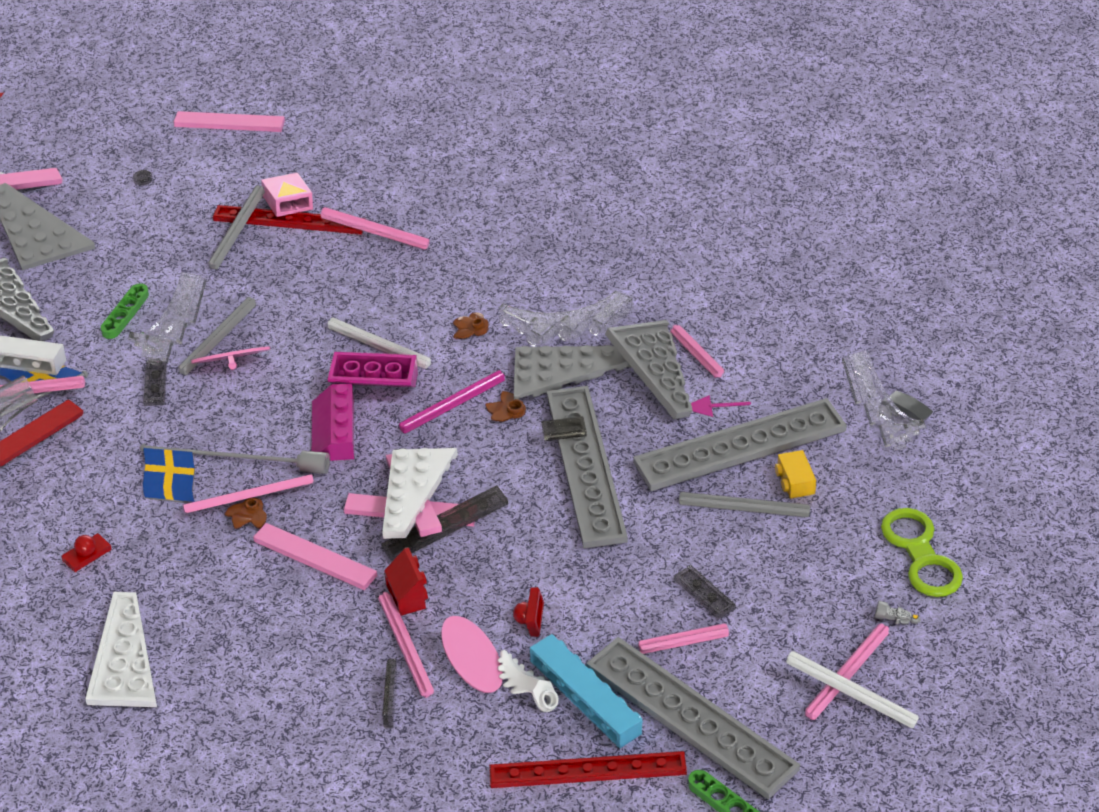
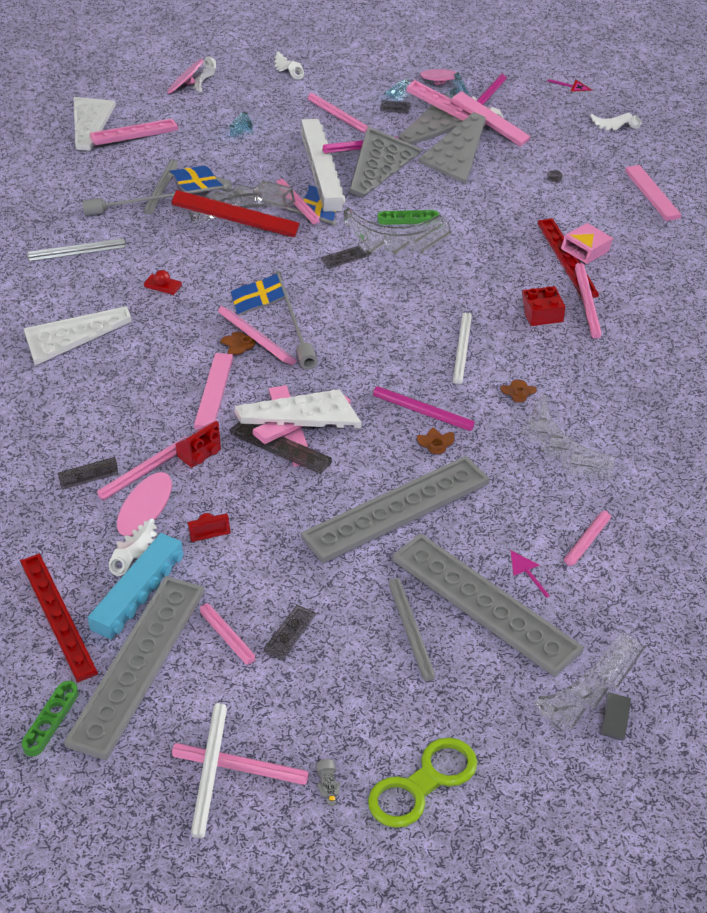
camera: 65 degrees right, 0 degrees up
light grey axle [178,297,256,375] -> none
bright pink shield [191,346,270,370] -> none
light grey axle [208,185,265,269] -> none
dark pink slope [311,383,354,461] -> none
dark pink slope [328,352,418,387] -> none
light grey wing [514,345,631,400] -> none
clear smoke tile [541,416,587,441] -> none
light grey wing [605,320,693,419] -> none
yellow brick [775,450,816,499] -> none
none -> red slope [522,286,566,326]
none -> white plant [590,113,642,131]

